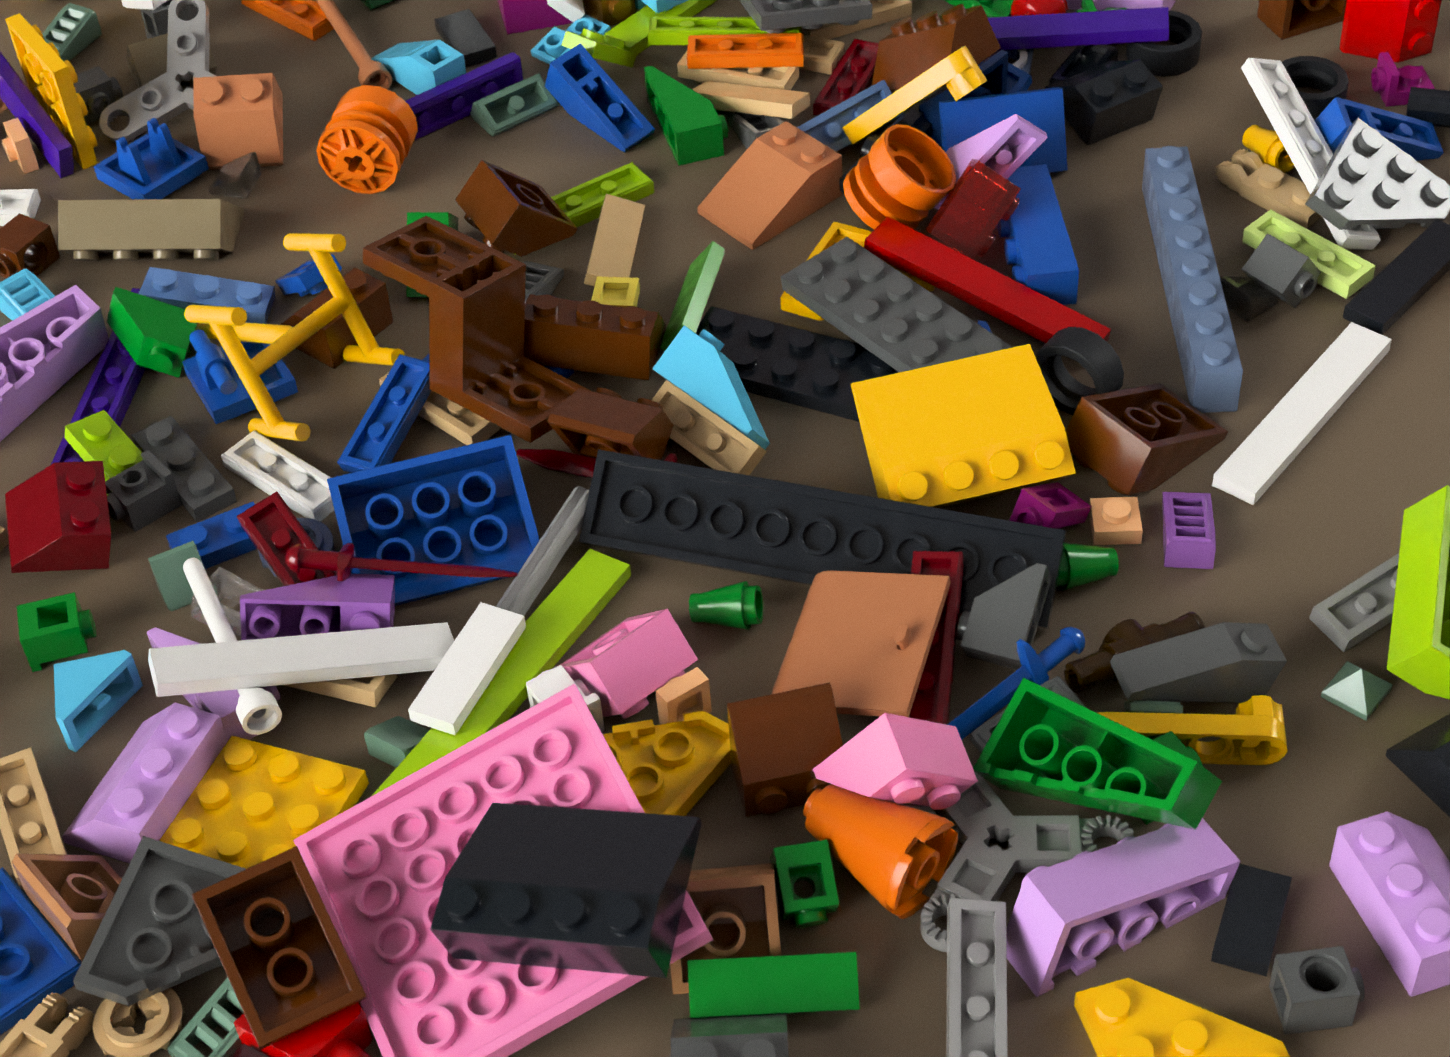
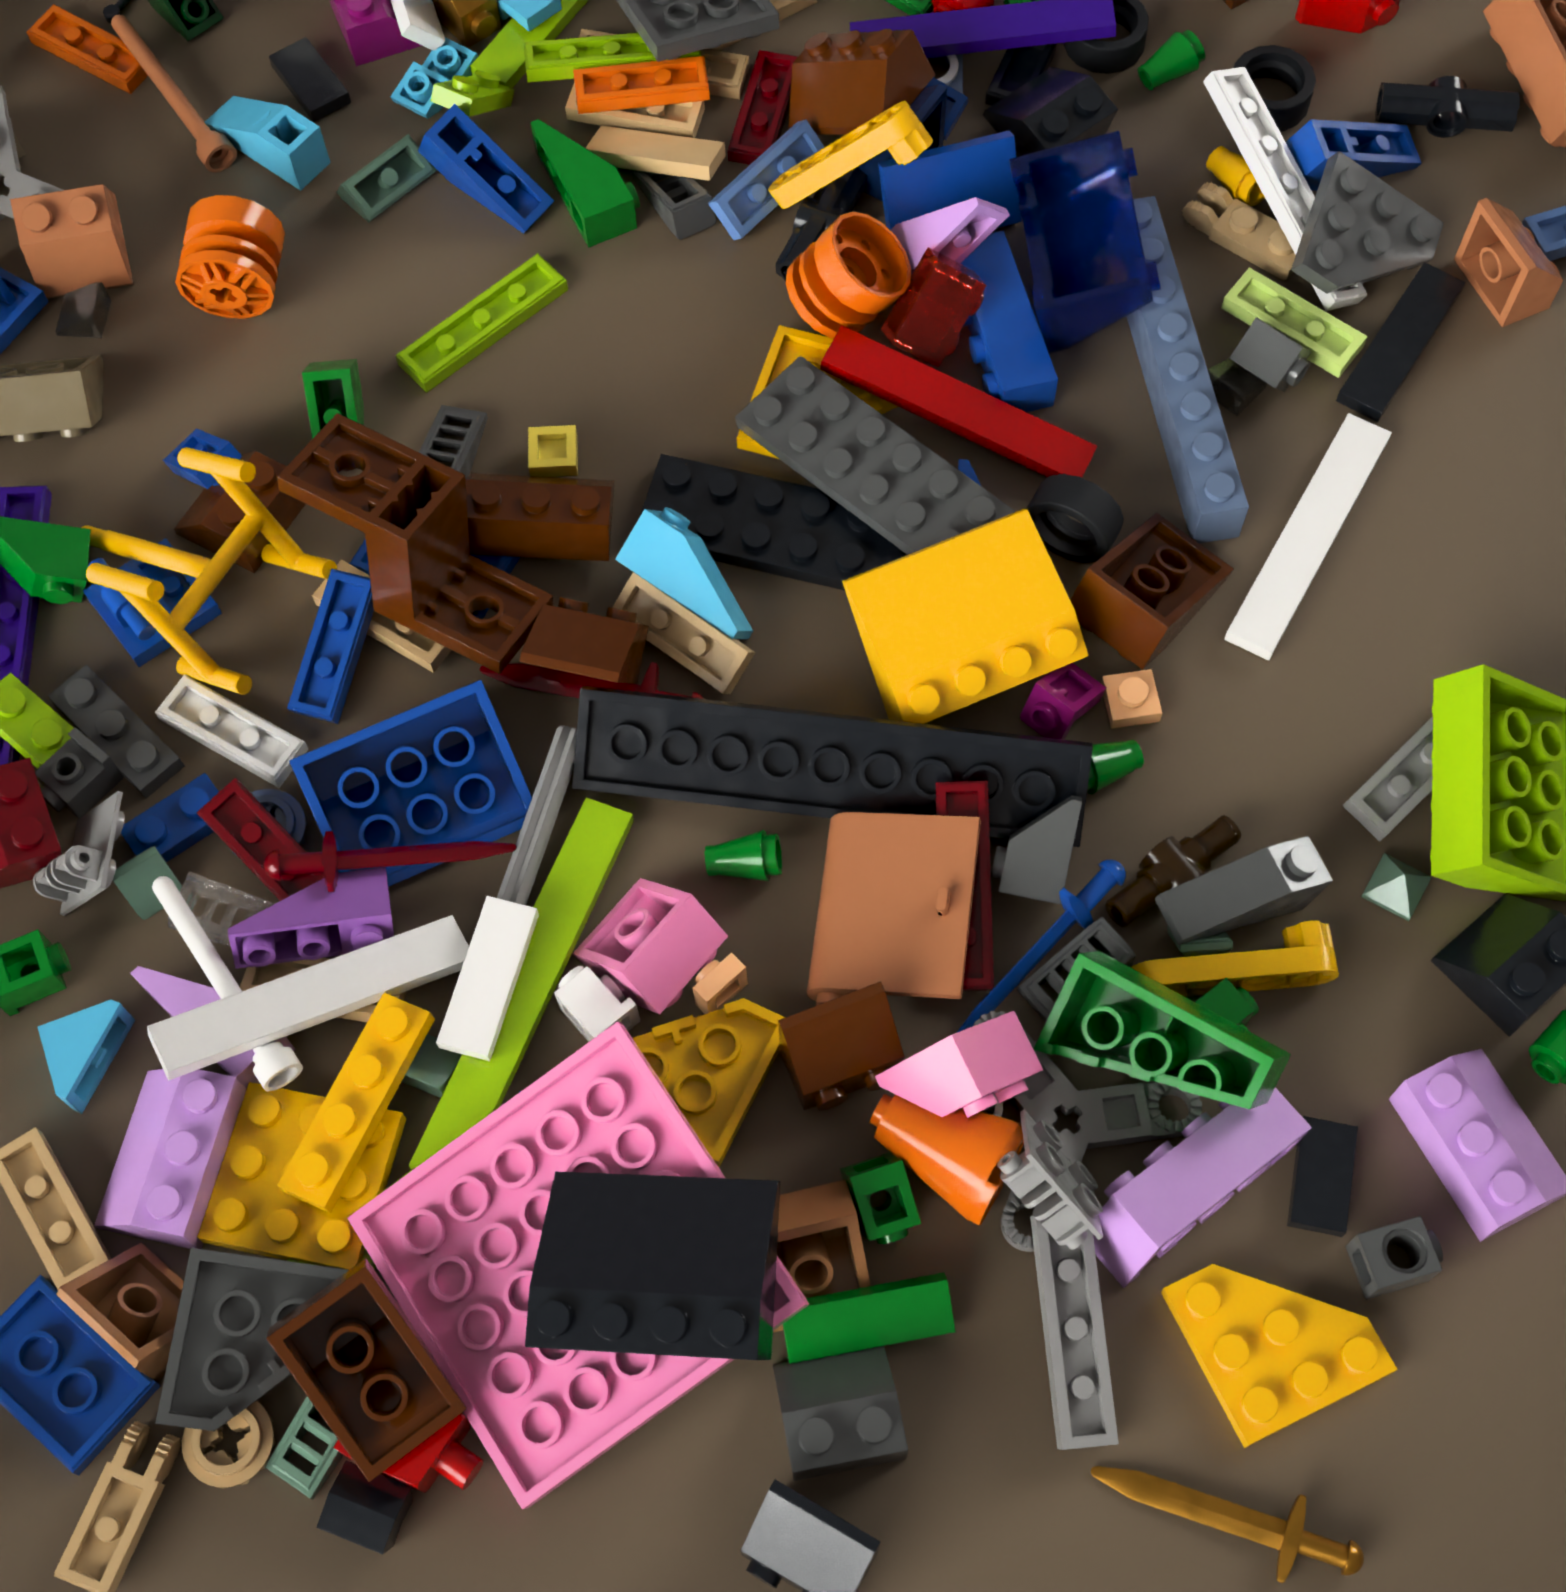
camera: 10 degrees left, 20 degrees up
medium blue plate [139,267,275,324] -> none
dark purple tile [406,52,524,140] -> none
reddish brown slope [455,160,578,257] -> none
tan tile [584,194,645,287] -> none
bright green tile [659,241,725,351] -> none
nougat slope [697,121,843,250] -> none
medium lavender slope [1162,492,1216,569] -> none
magenta bracket [1371,52,1435,107] -> none
none -> light grey hinge [33,791,125,916]
none -> yellow plate [277,993,435,1213]
none -> light grey hinge [997,1109,1103,1250]
none -> clear blue windscreen [1009,131,1161,354]
none -> green cone [1137,30,1205,91]

